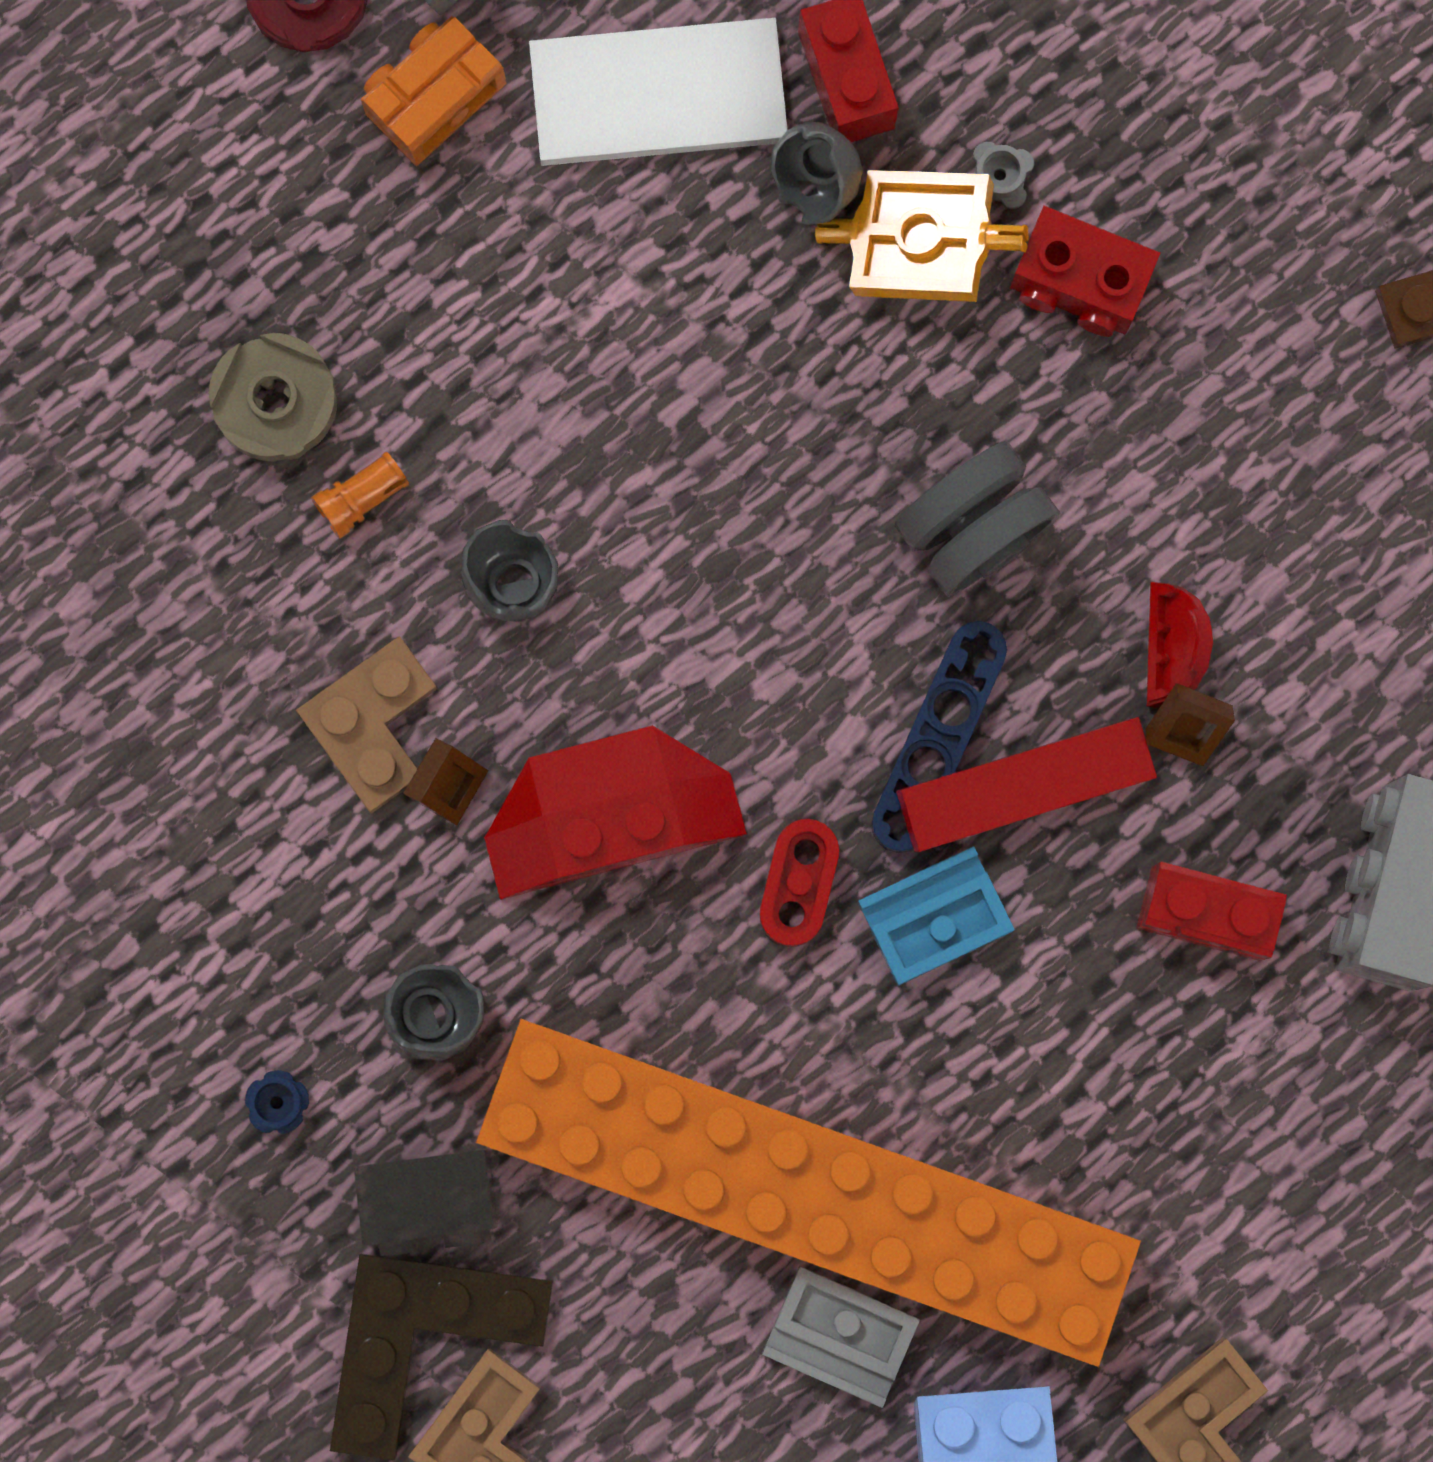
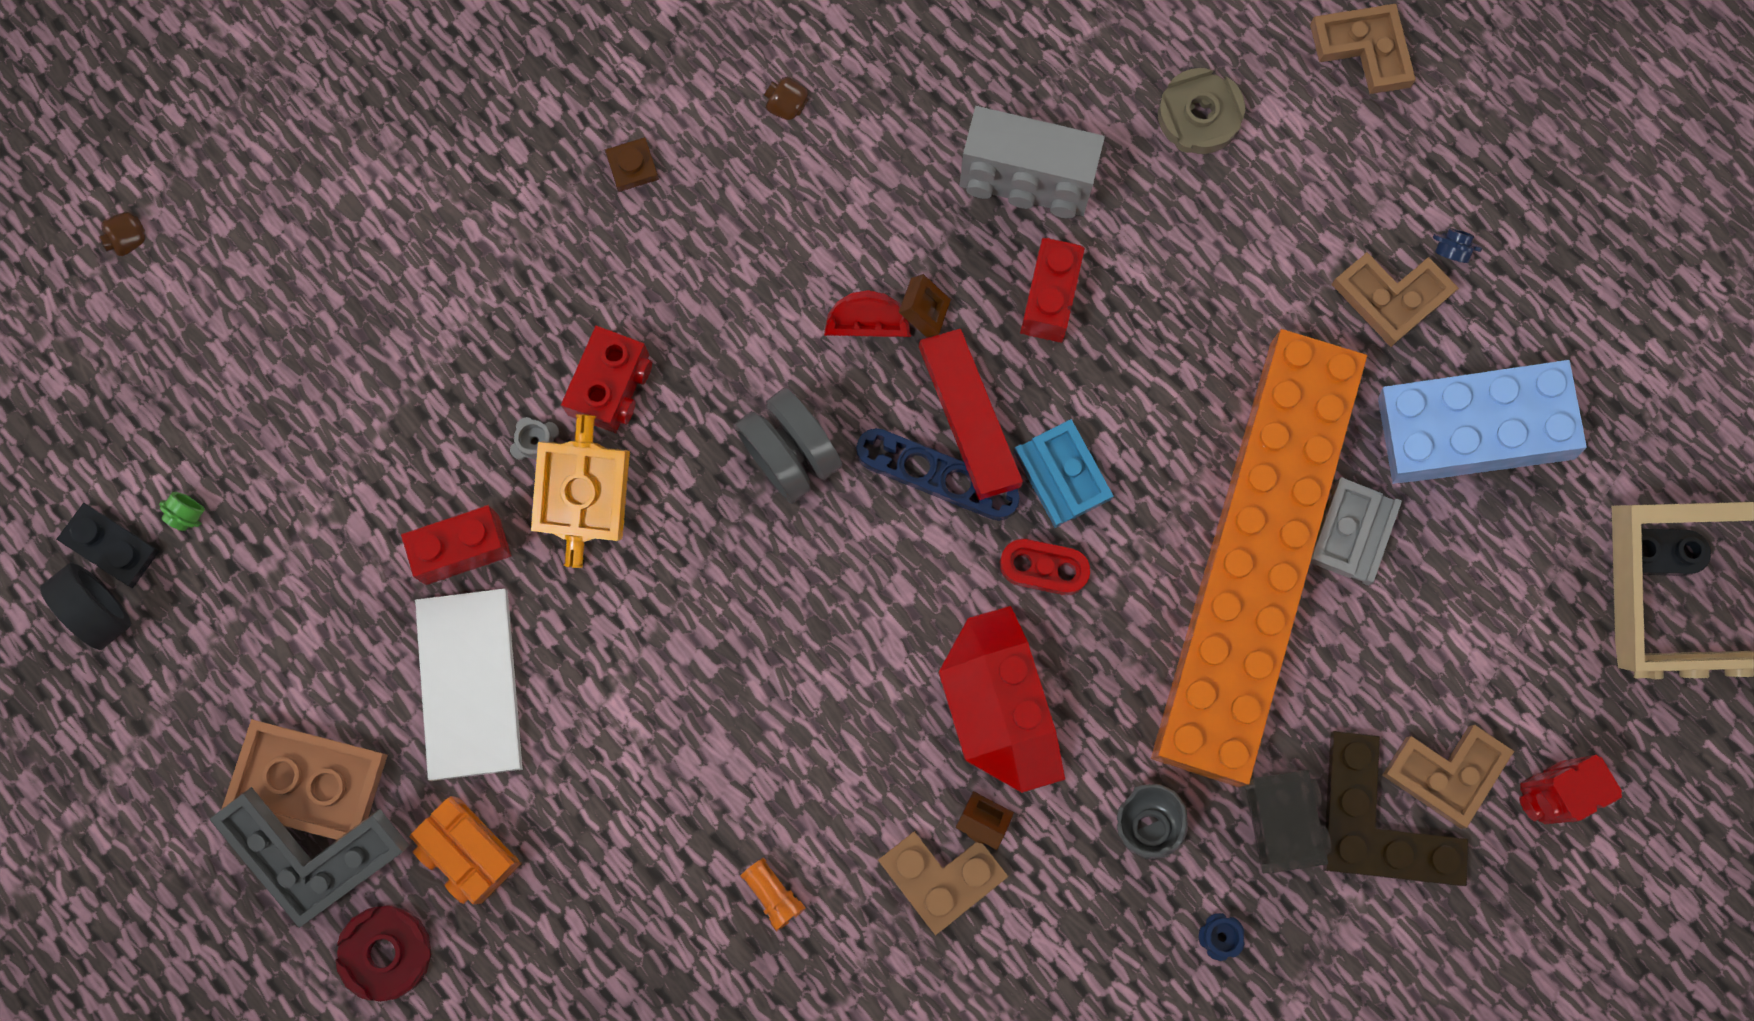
camera: 90 degrees left, 5 degrees down
dark tan plate [208,333,338,462] -> none
dark grey hair [461,520,558,622] -> none
dark grey hair [770,122,863,225] -> none

